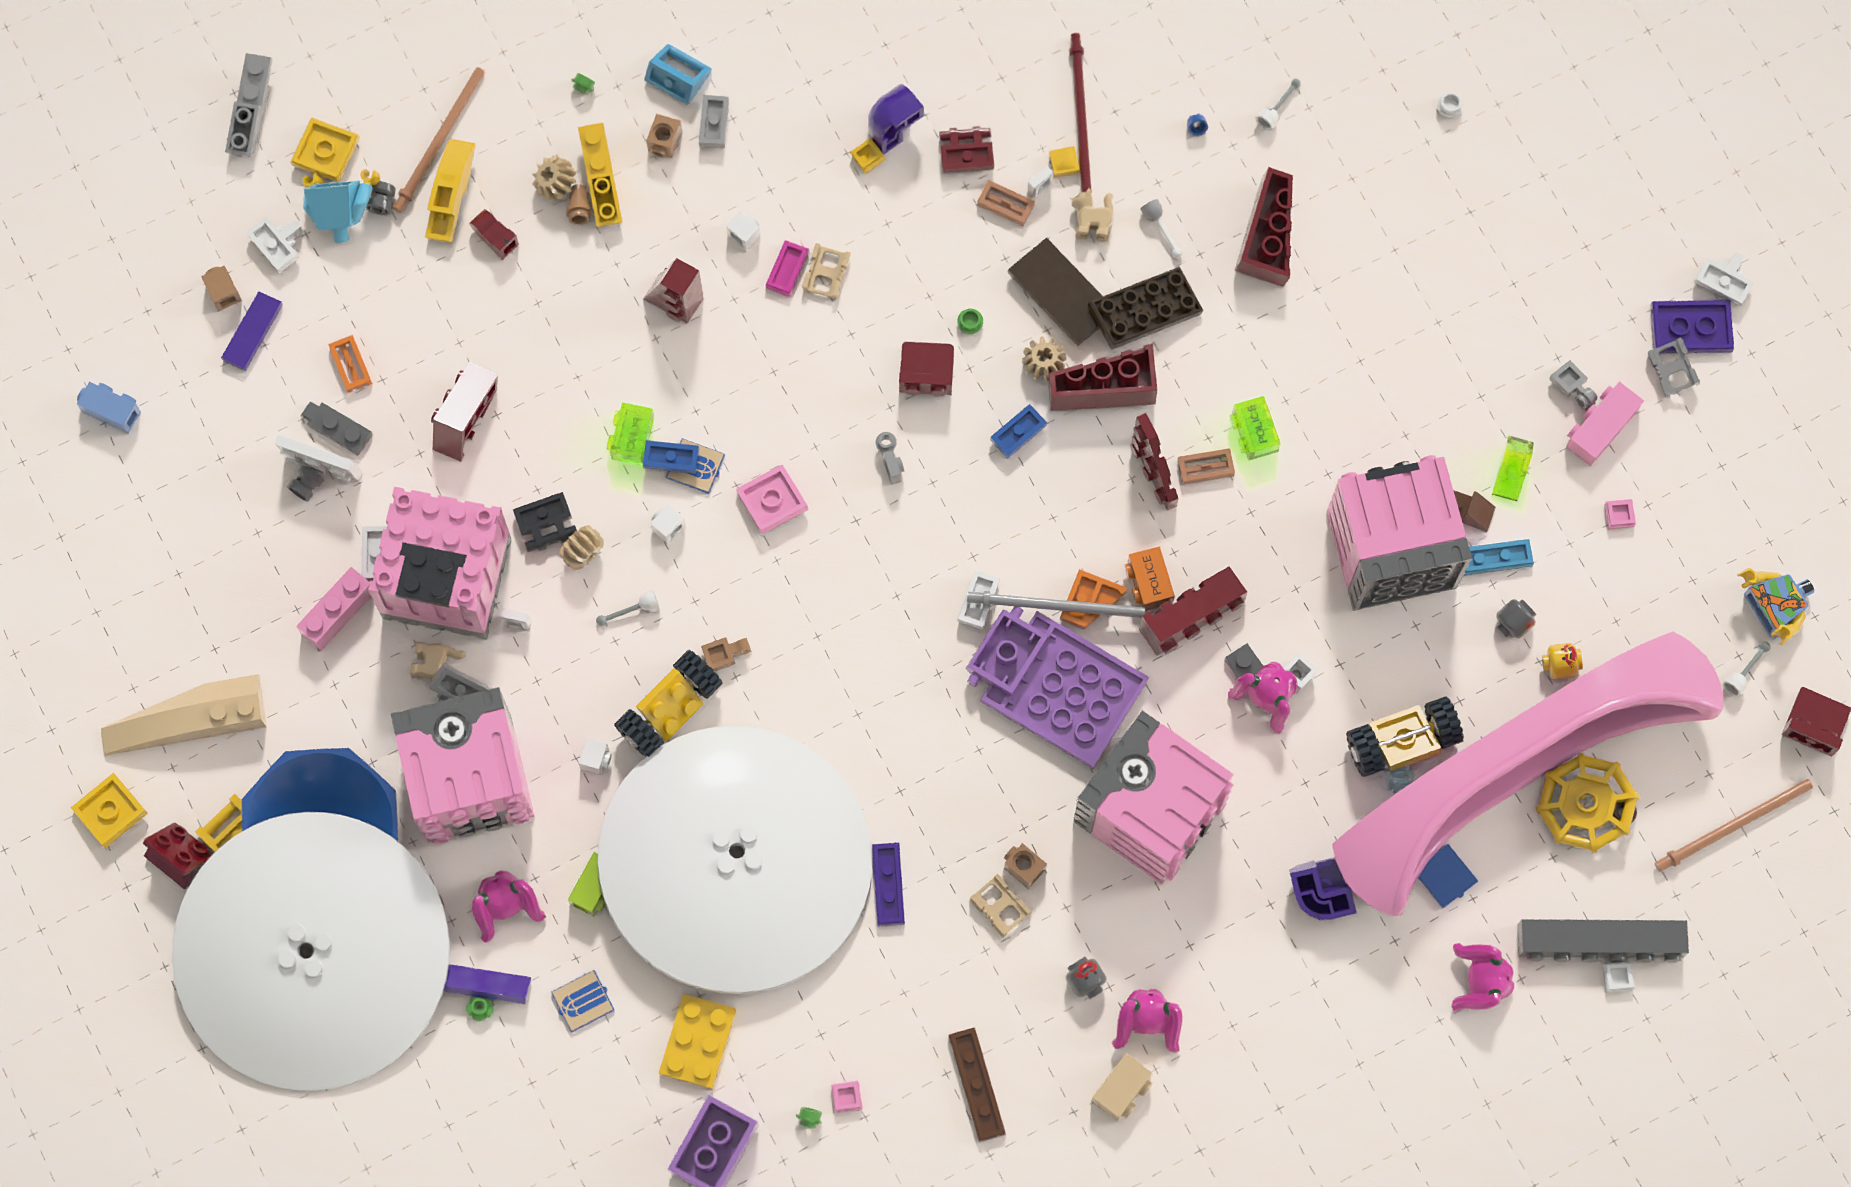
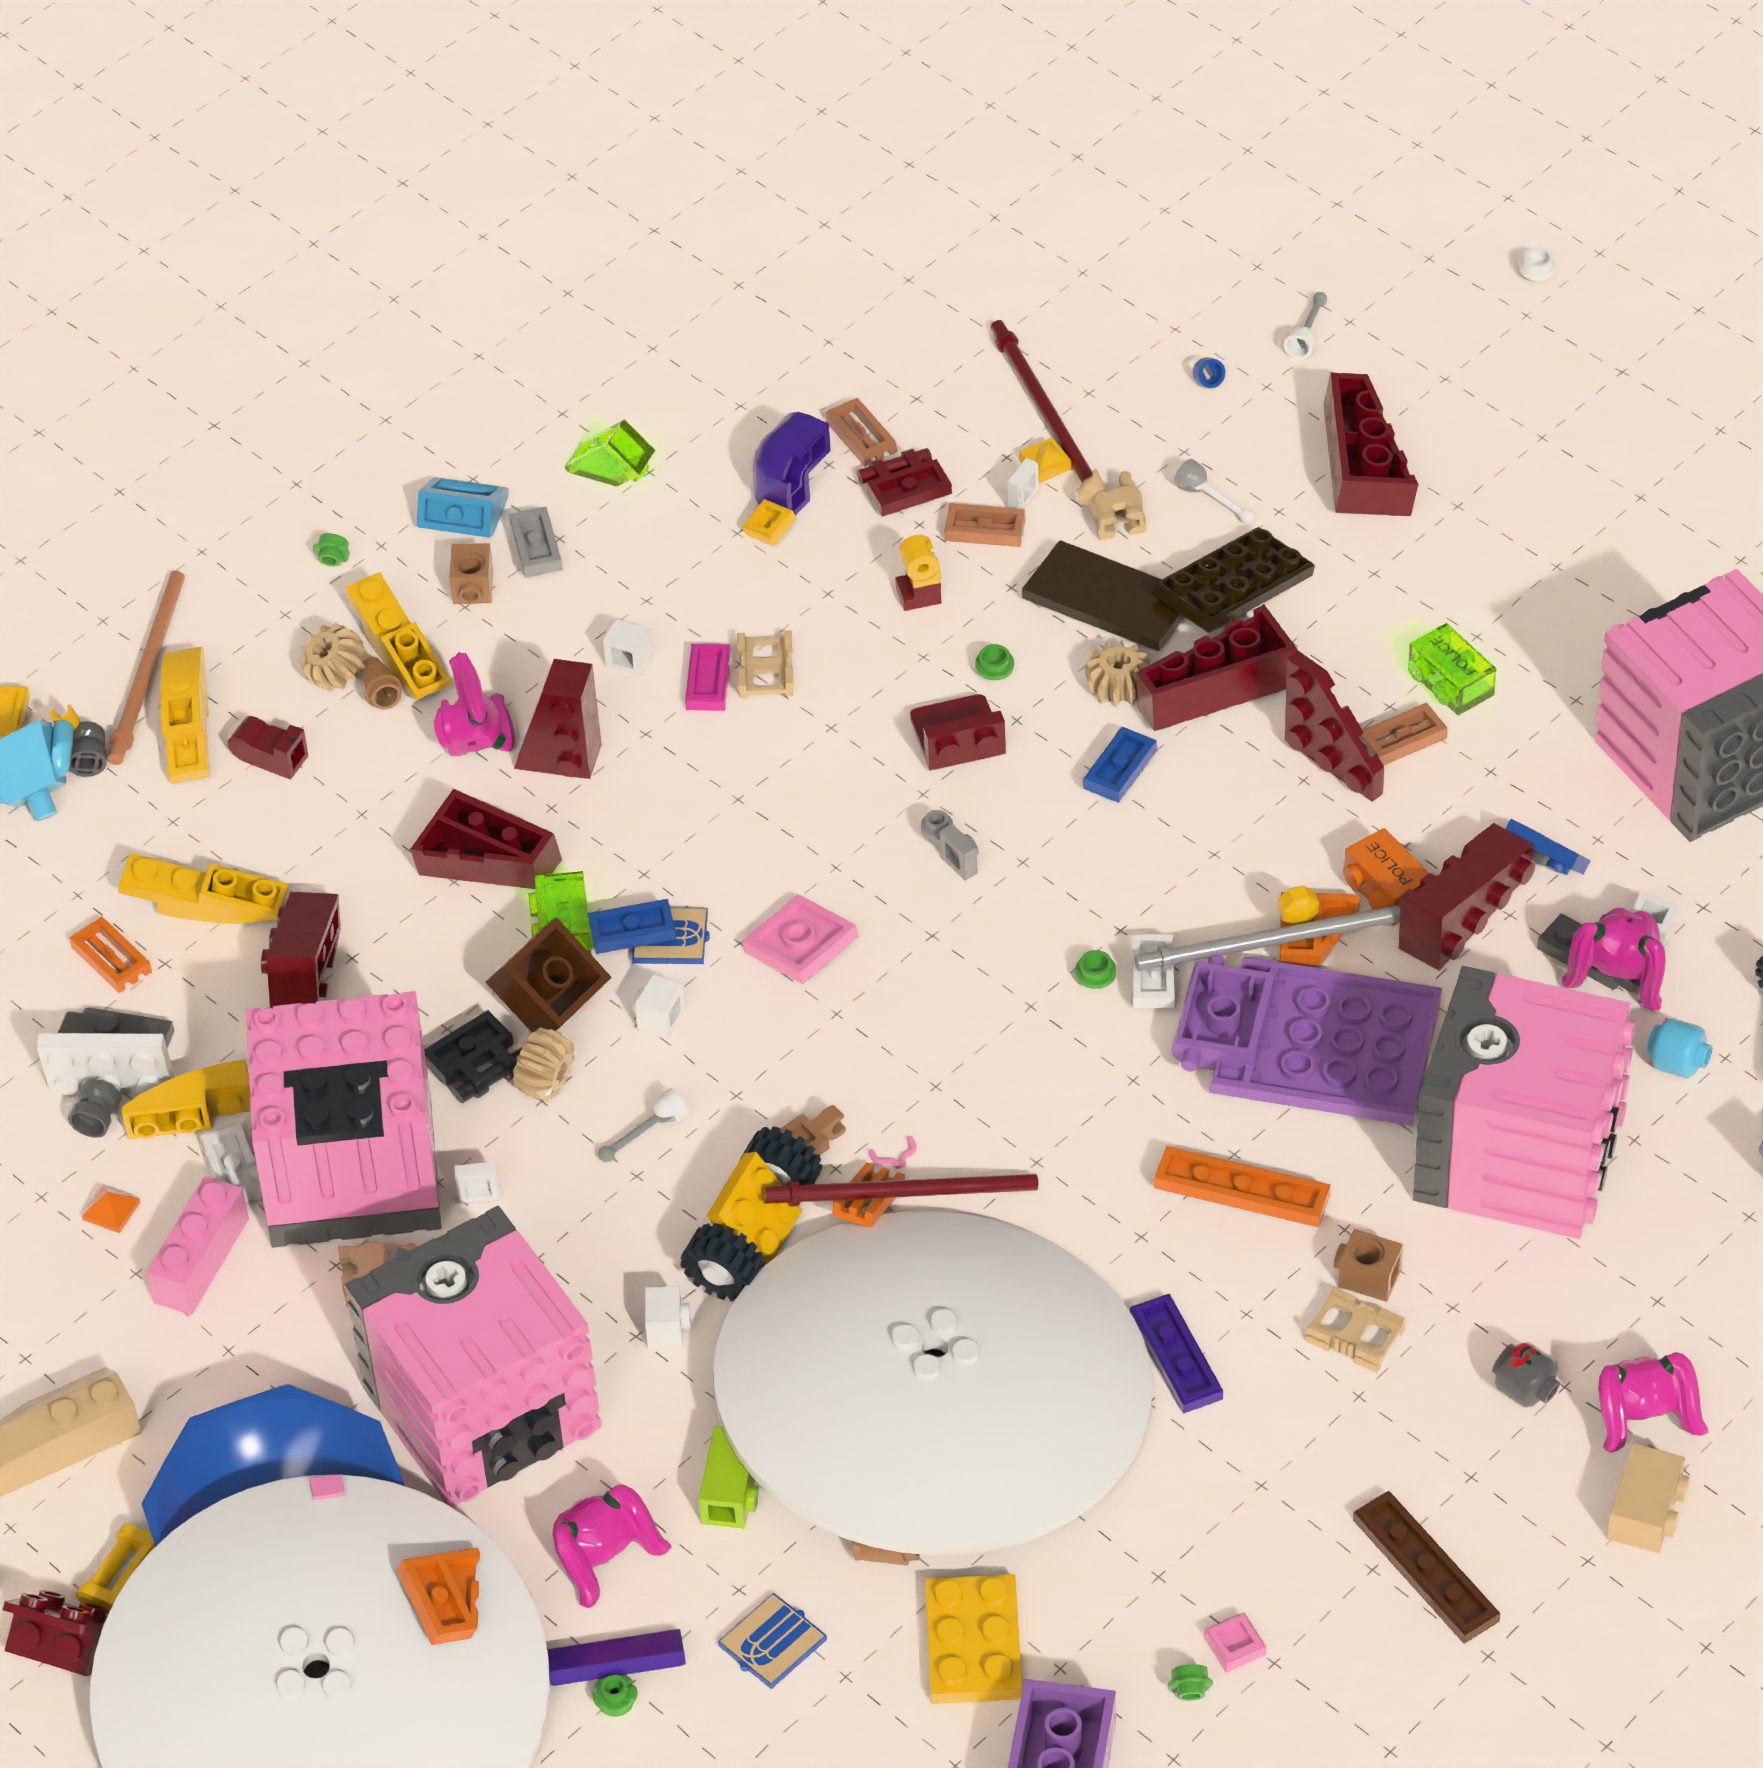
camera: 15 degrees left, 25 degrees down
none -> orange slope [82,1185,140,1233]
none -> yellow slope [118,852,289,924]
none -> yellow slope [122,1059,251,1139]
none -> bright pink window [310,1474,345,1500]
none -> orange wing [396,1547,480,1645]
none -> dark red wedge [410,789,562,890]
none -> dark pink hair [434,652,515,757]
none -> reddish brown brick [485,917,612,1032]
none -> clear neon green slope [564,419,655,487]
none -> dark red bar [762,1174,1039,1207]
none -> nougat tile [825,397,897,467]
none -> orange tile [832,1162,905,1227]
none -> bright pink piece [868,1136,917,1169]
none -> leg [895,534,942,611]
none -> bright green plate [1075,950,1116,989]
none -> orange plate [1154,1146,1331,1228]
none -> yellow tile [1277,886,1319,925]
none -> blue plate [1505,819,1591,876]
none -> medium azure head [1646,1018,1713,1078]

